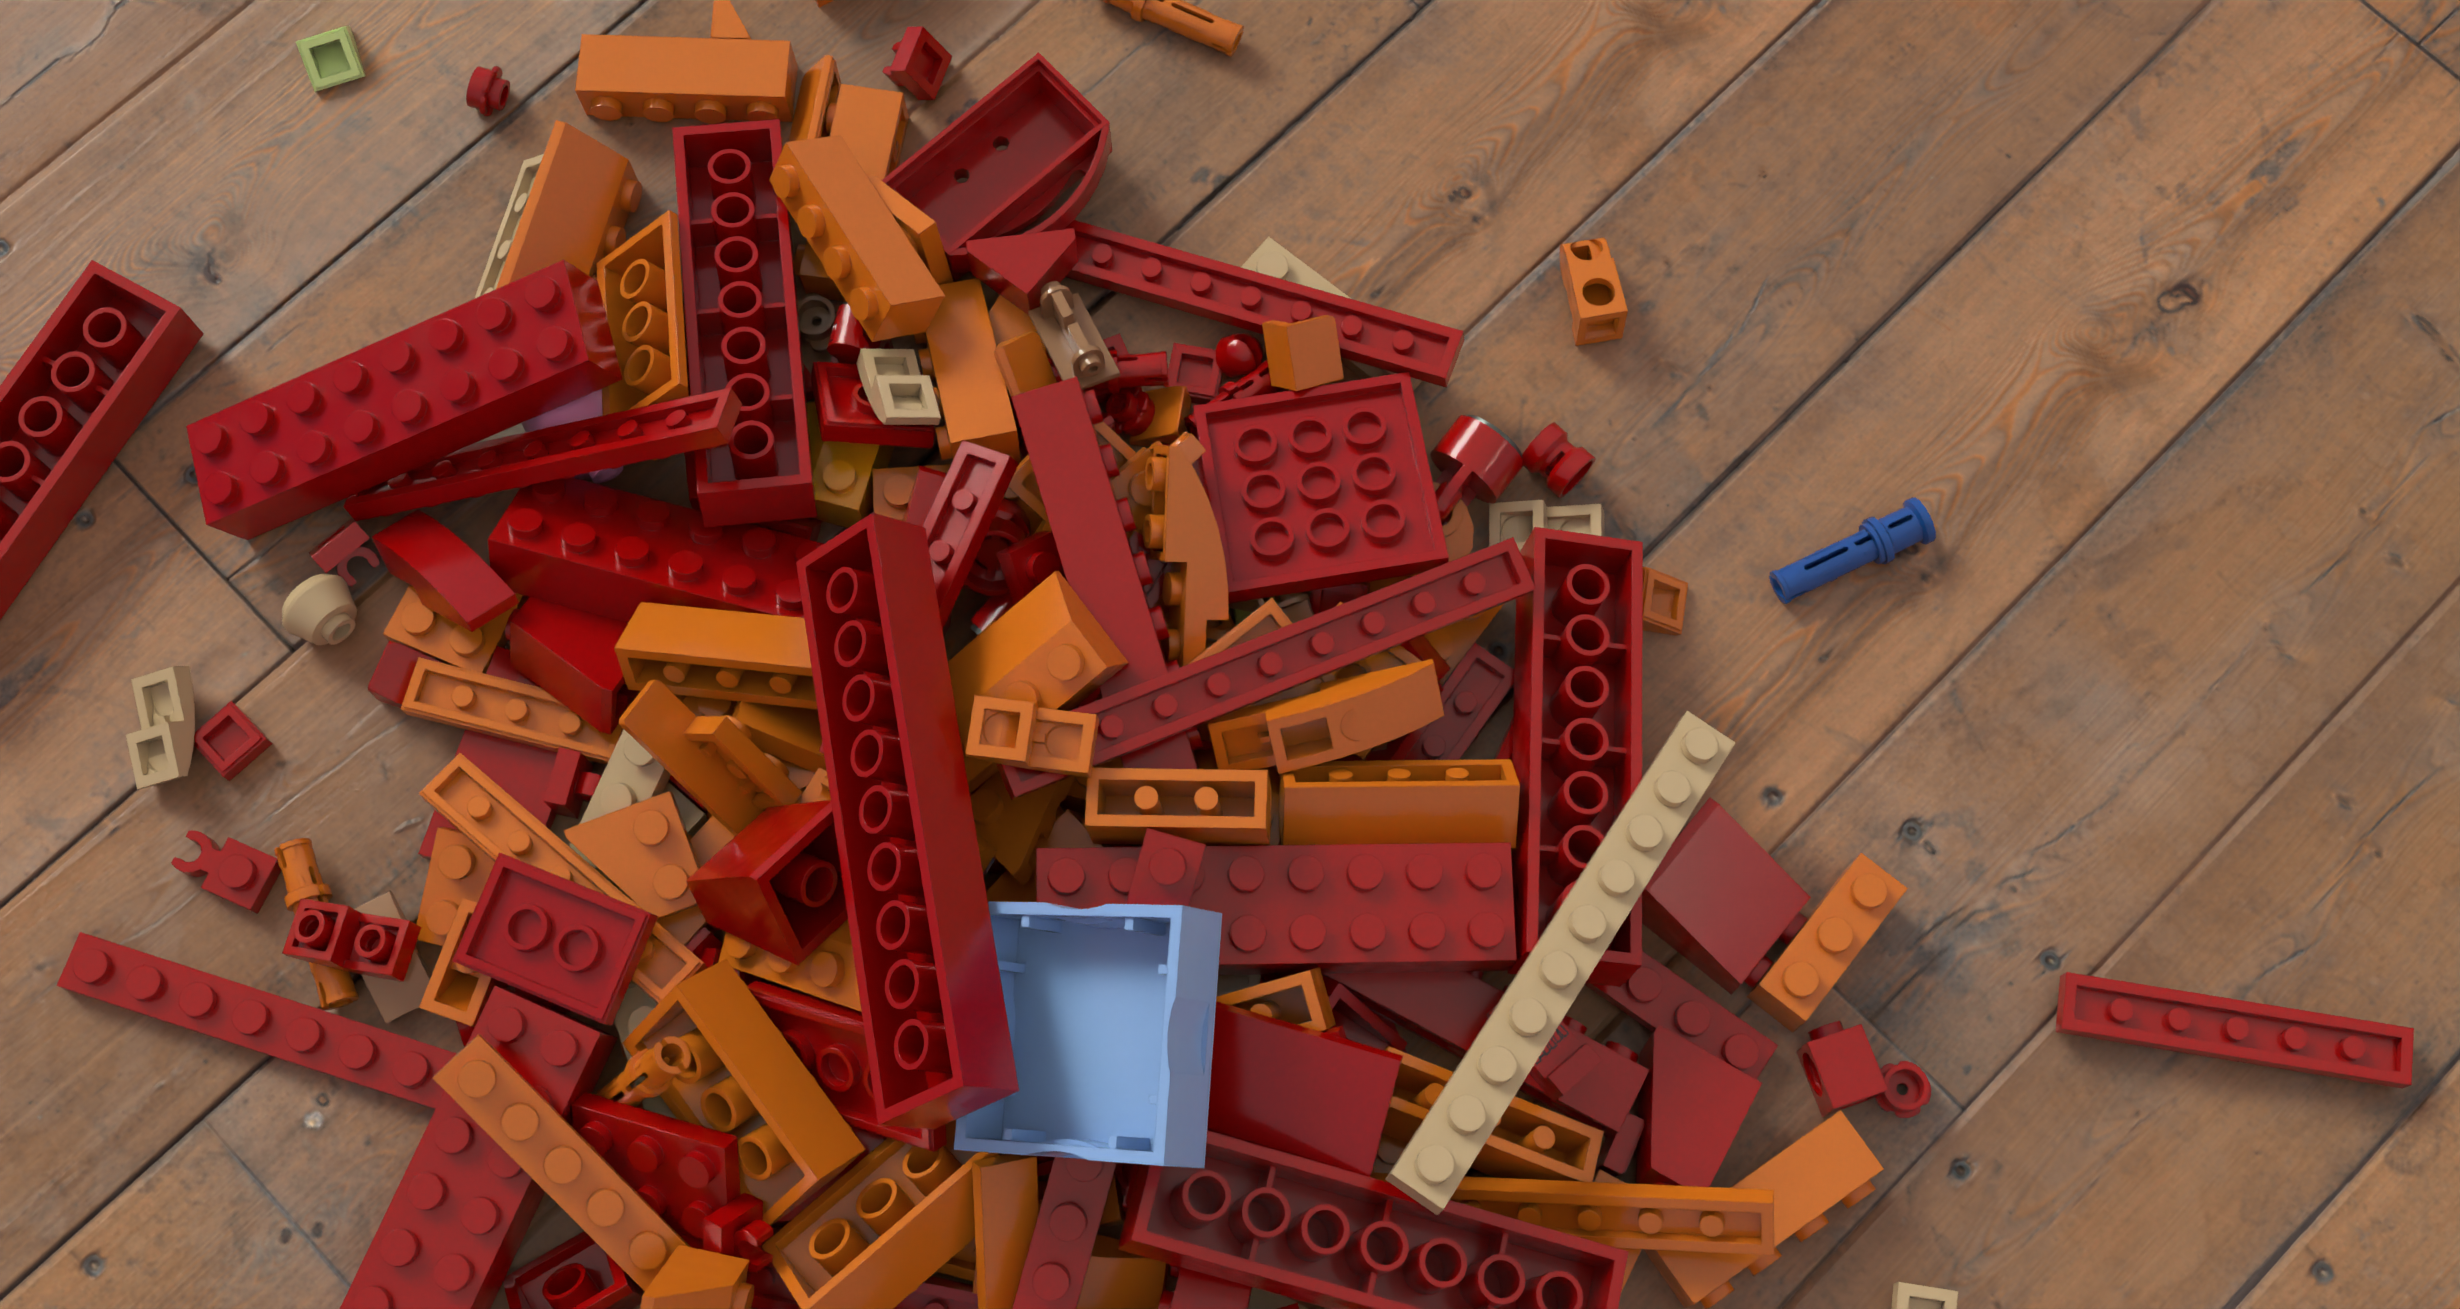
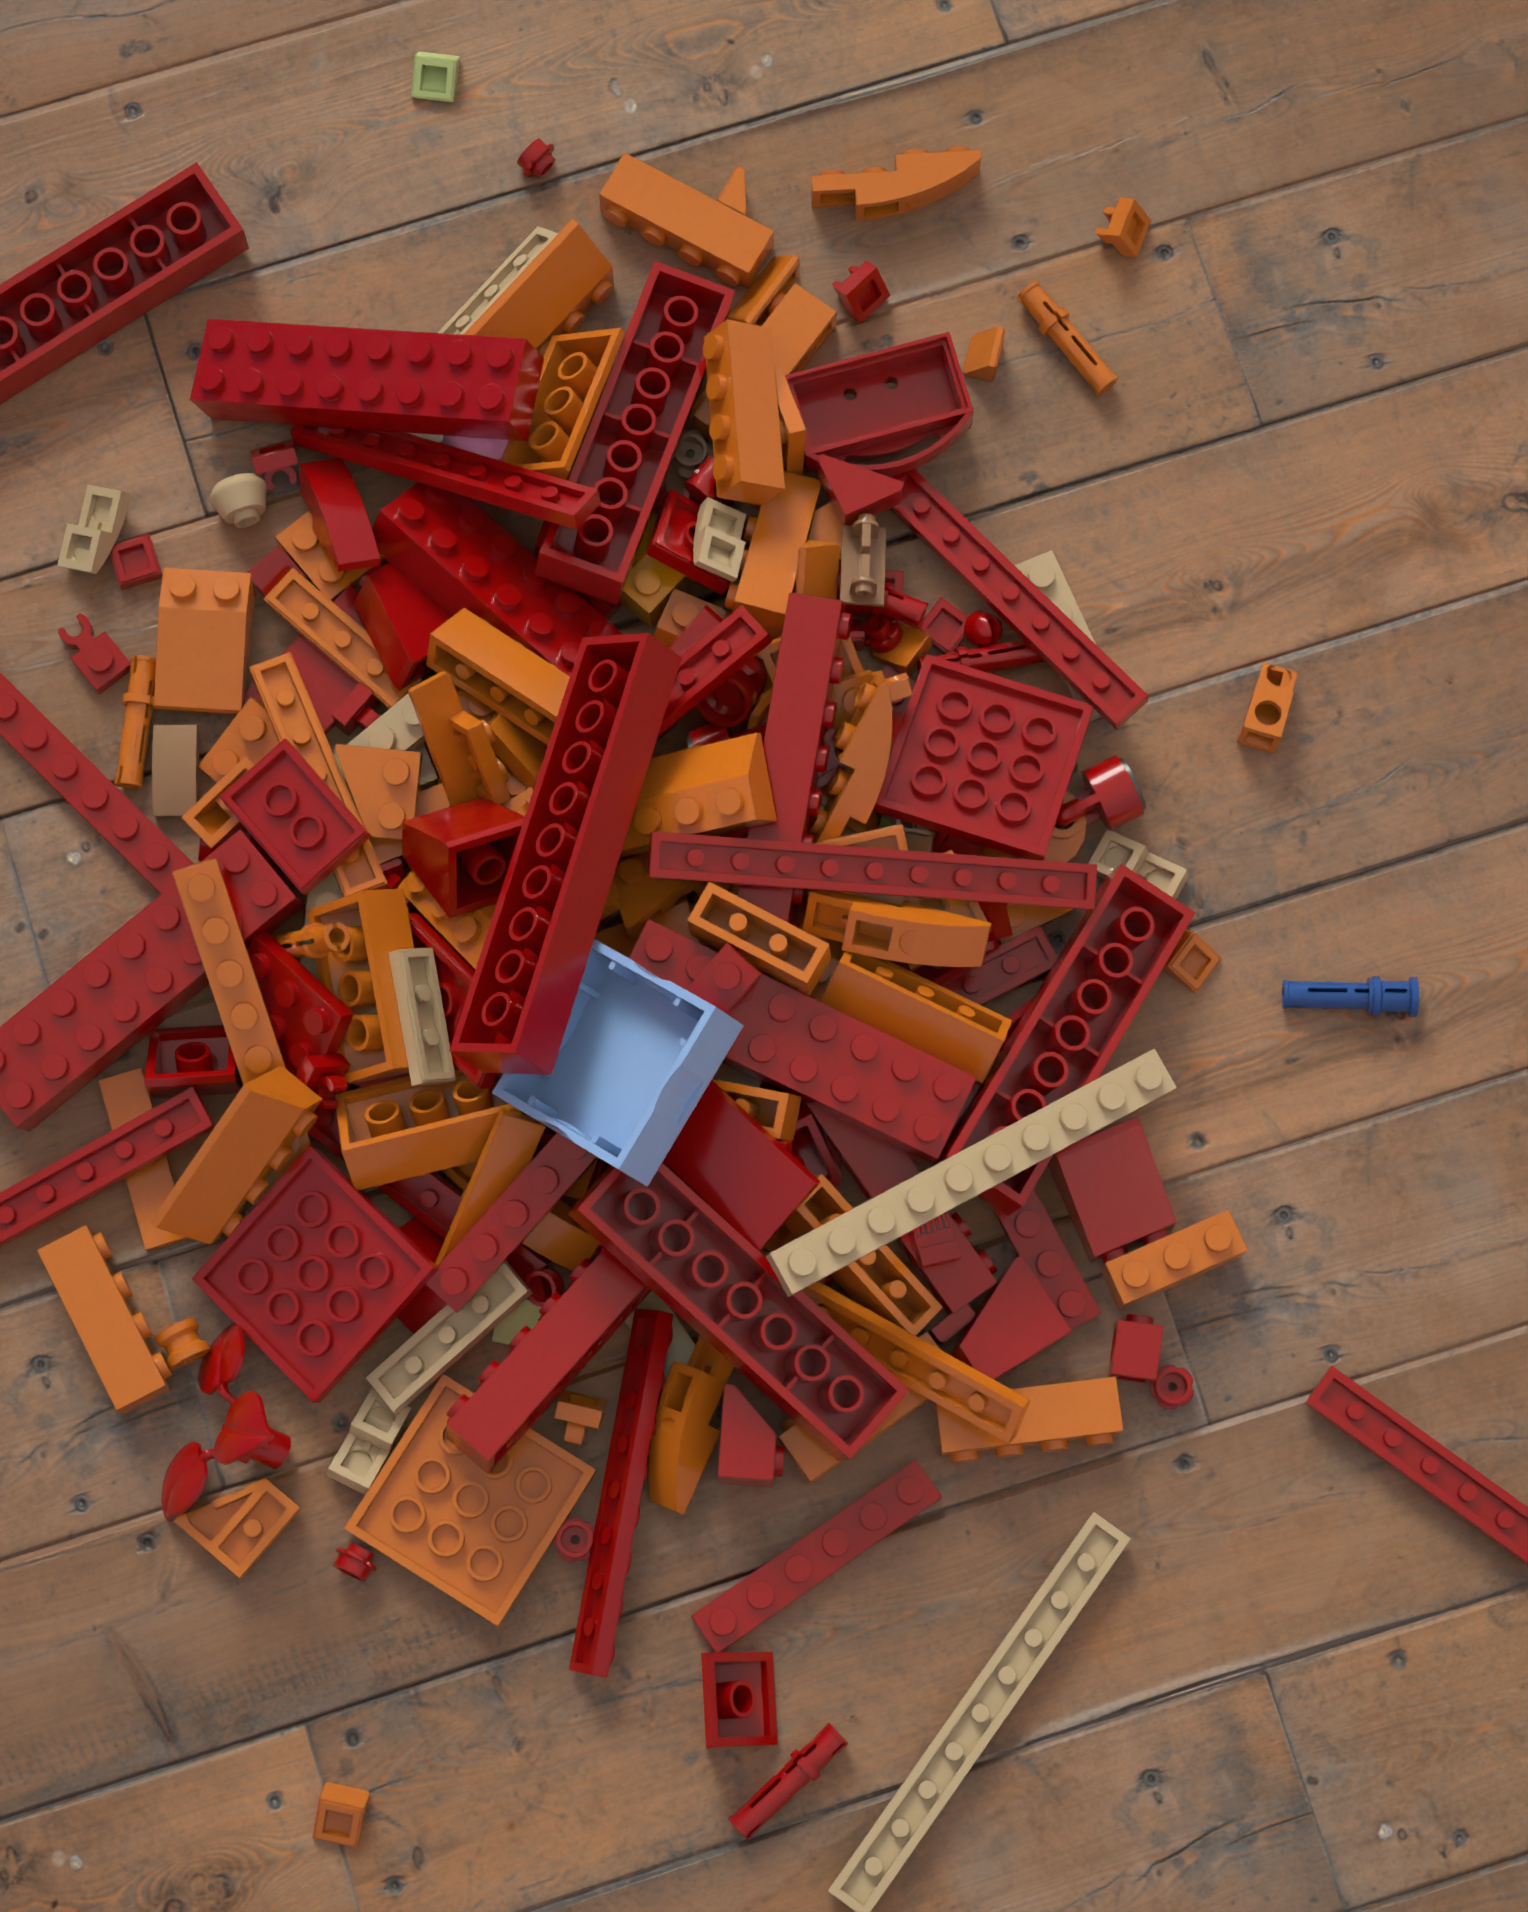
camera: 25 degrees right, 5 degrees up
red slope [282,899,422,982] -> none
orange slope [965,695,1099,778] -> none
red plate [996,531,1067,605] -> none
orange panel [1262,315,1344,391] -> none
red wheel [1522,422,1596,498] -> none
none -> orange slope [154,568,256,714]
none -> tan tile [388,948,456,1086]
none -> orange slope [963,326,1006,382]

